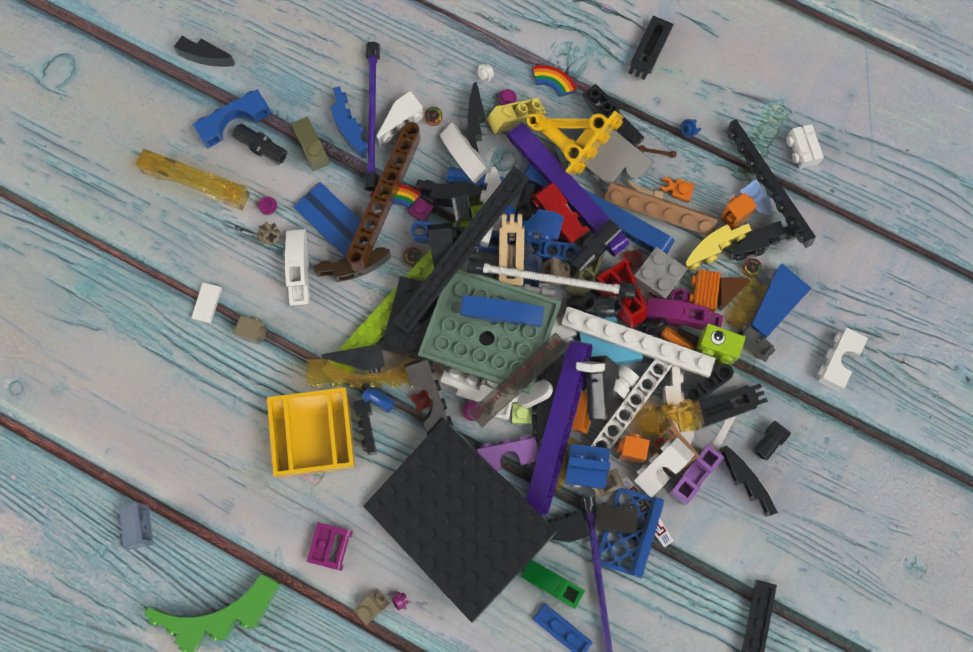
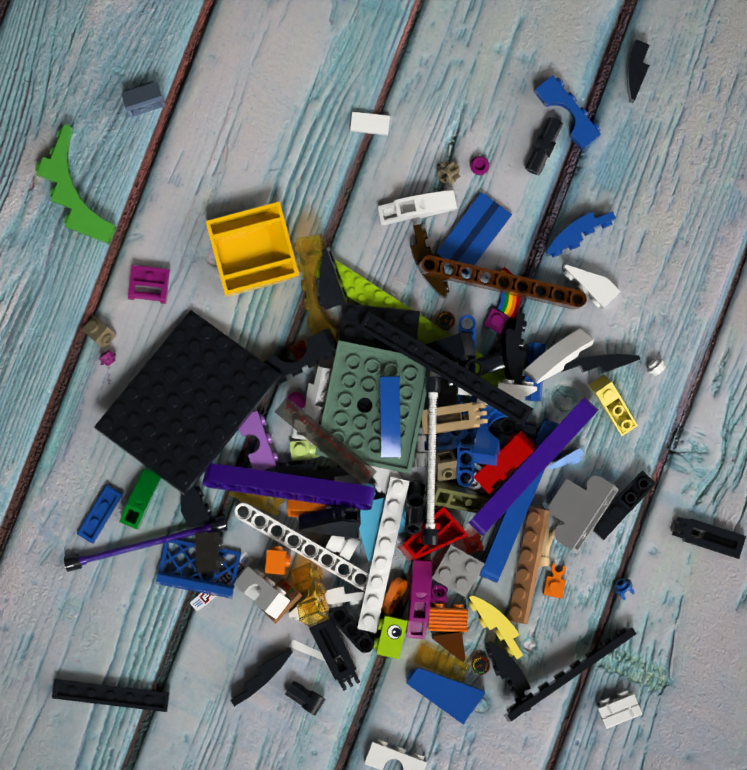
camera: 80 degrees right, 10 degrees up
clear yellow arch [135,149,250,211] -> none
dark tan brick [234,315,267,344] -> none
olive slope [291,116,330,171] -> none
black plate [354,399,377,456] -> none
blue plant [362,387,396,413] -> none
dark purple hose [364,42,380,192] -> none
tile [425,107,443,126] -> none
magenta plate [498,89,517,105] -> none
white tile [518,380,553,408] -> none
yellow plate [527,111,624,175] -> none
tile [532,65,577,97] -> none
blue bracket [565,443,610,489] -> none
black piece [569,219,622,272] -> none
white tile [576,361,605,372] -> none
dark tan bracket [591,468,625,498] -> none
reddish brown hinge [638,145,677,158] -> none
black arm [639,318,669,335] -> none
medium lavender arch [669,445,724,506] -> none
orange brick [720,192,757,231] -> none
dark grey hinge [738,325,776,362] -> none
light blue plate [740,179,771,215] -> none

